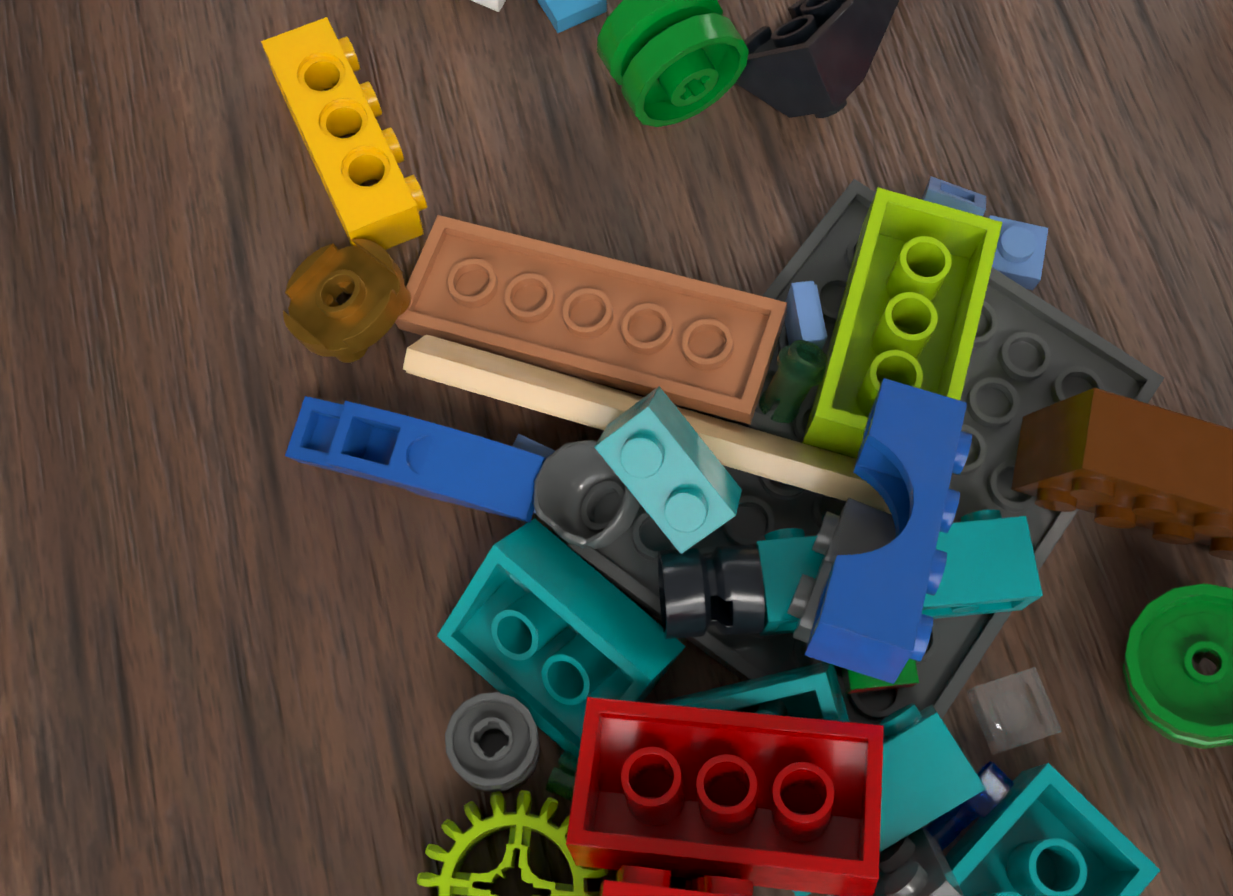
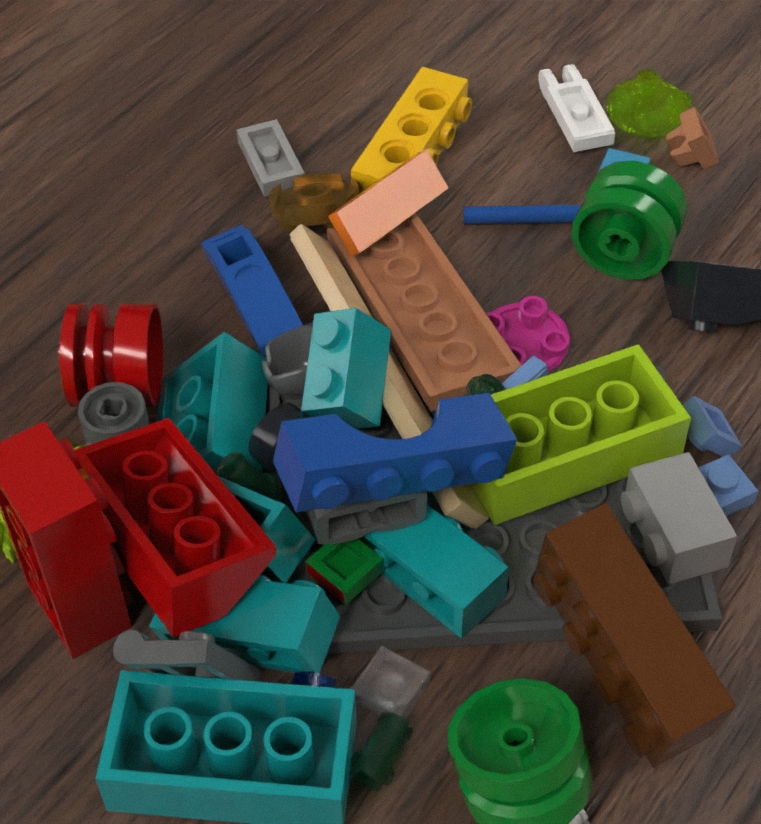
camera: 55 degrees right, 20 degrees down
none -> red wheel [59,304,164,407]
none -> clear green pin [216,452,281,501]
none -> light grey plate [236,119,305,197]
none -> orange tile [328,149,448,256]
none -> clear green pin [350,712,413,791]
none -> blue bar [463,205,581,224]
none -> dark pink dish [486,296,571,372]
none -> light grey brick [621,452,737,585]

